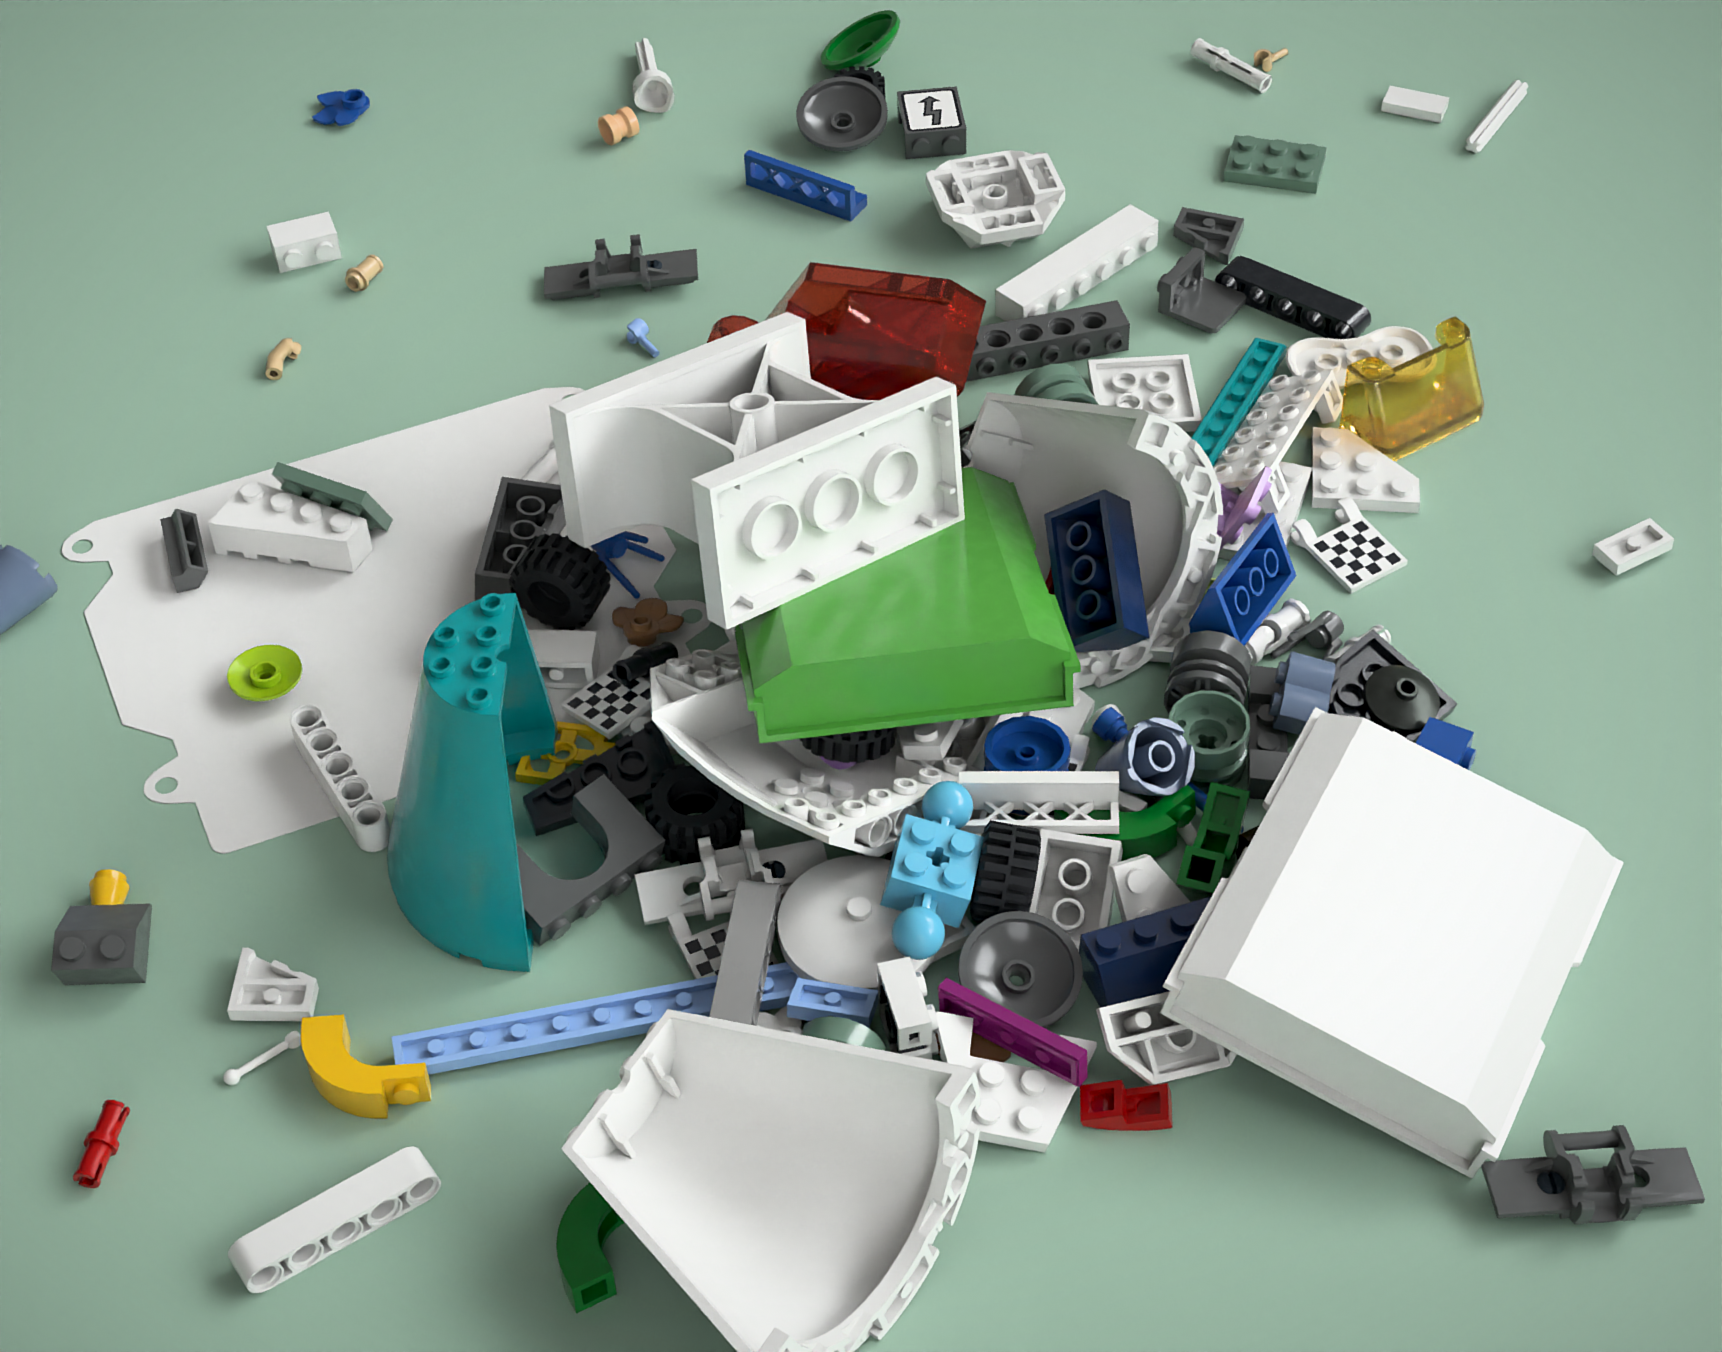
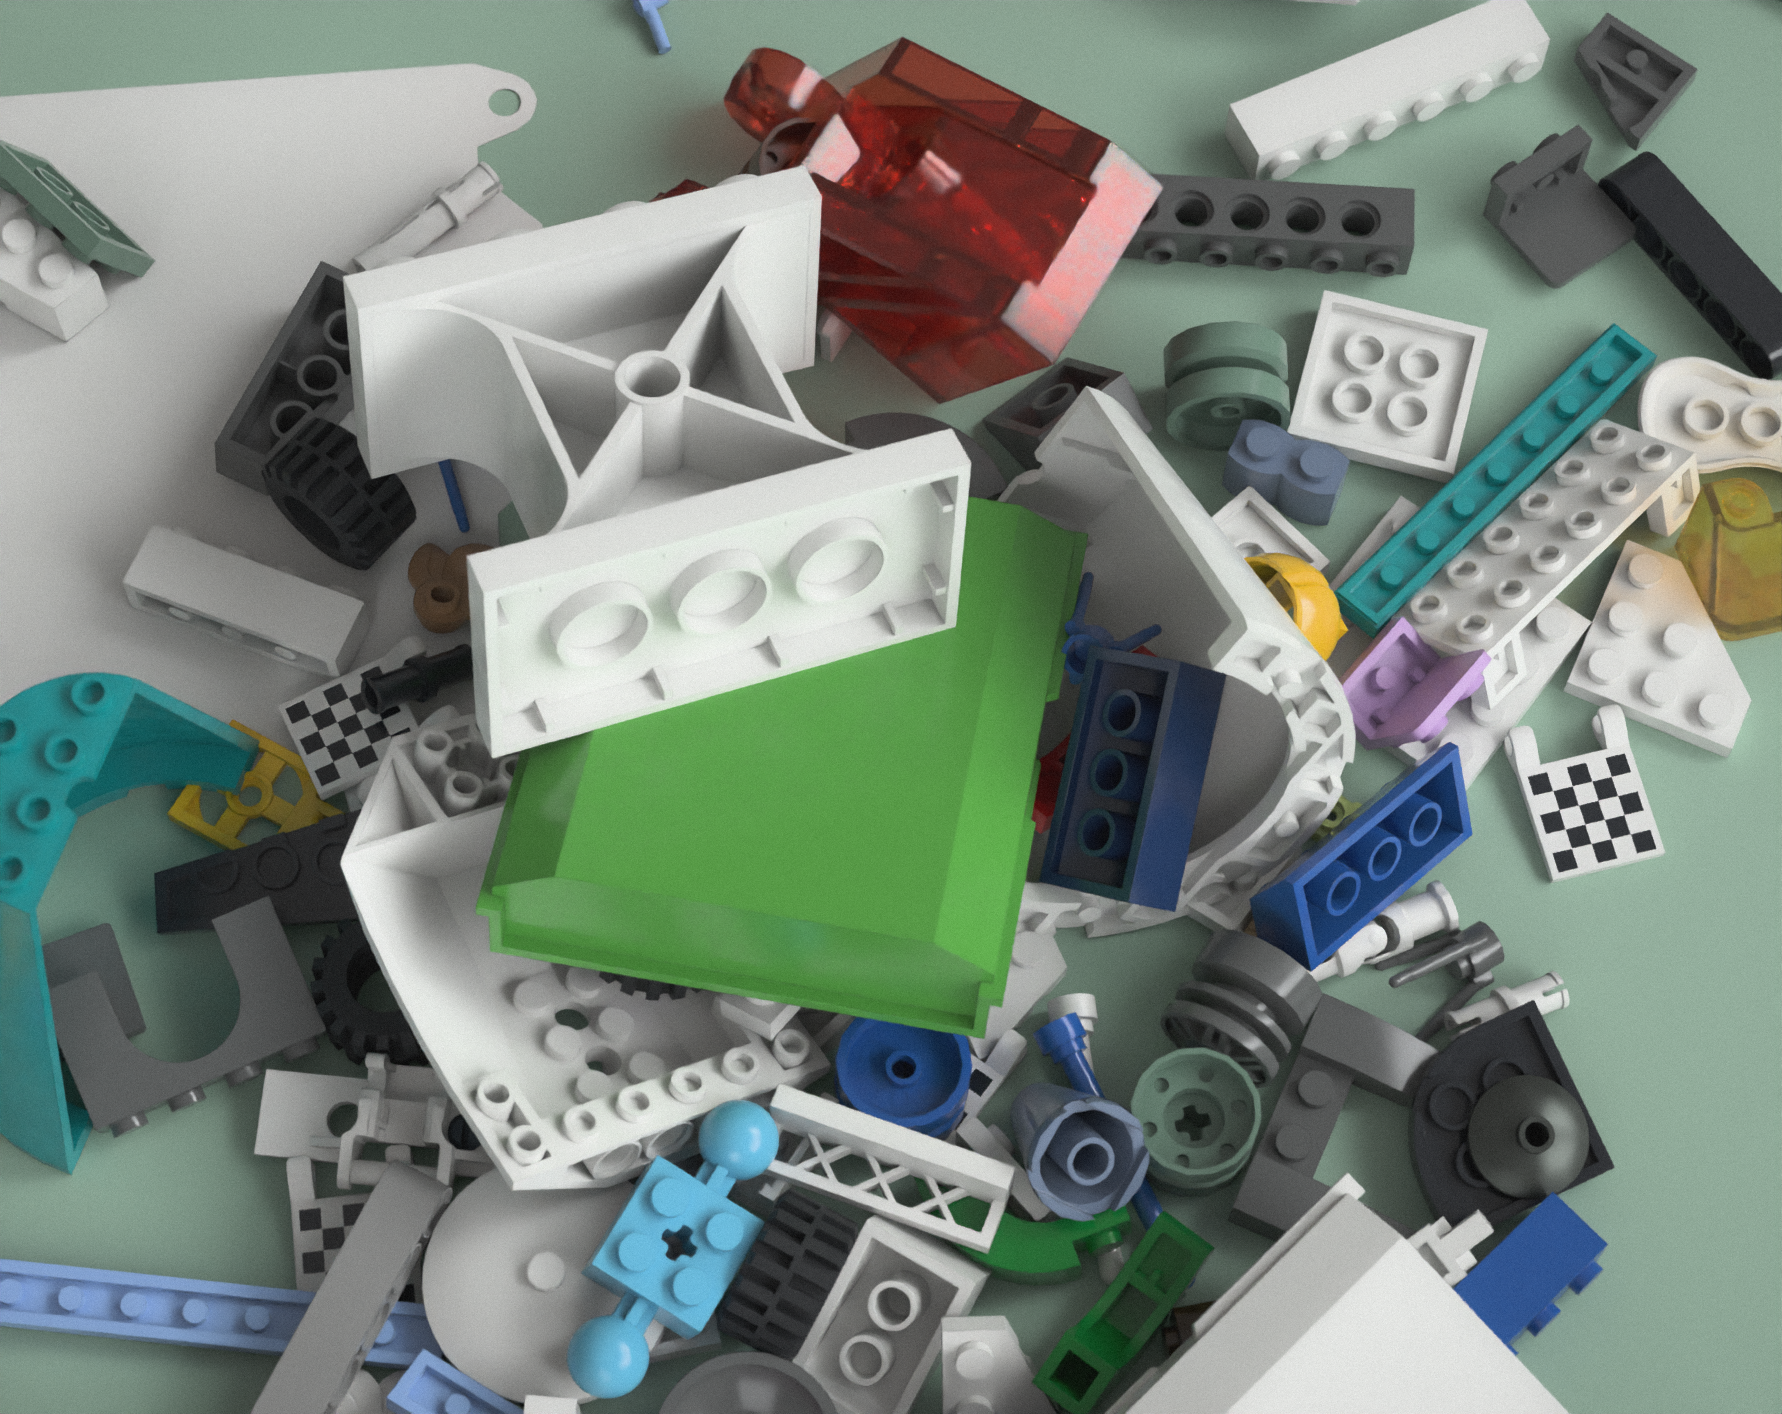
camera: 15 degrees right, 20 degrees up
sand blue brick [1268,651,1335,735] -> none
none -> blue plant [1061,572,1162,685]

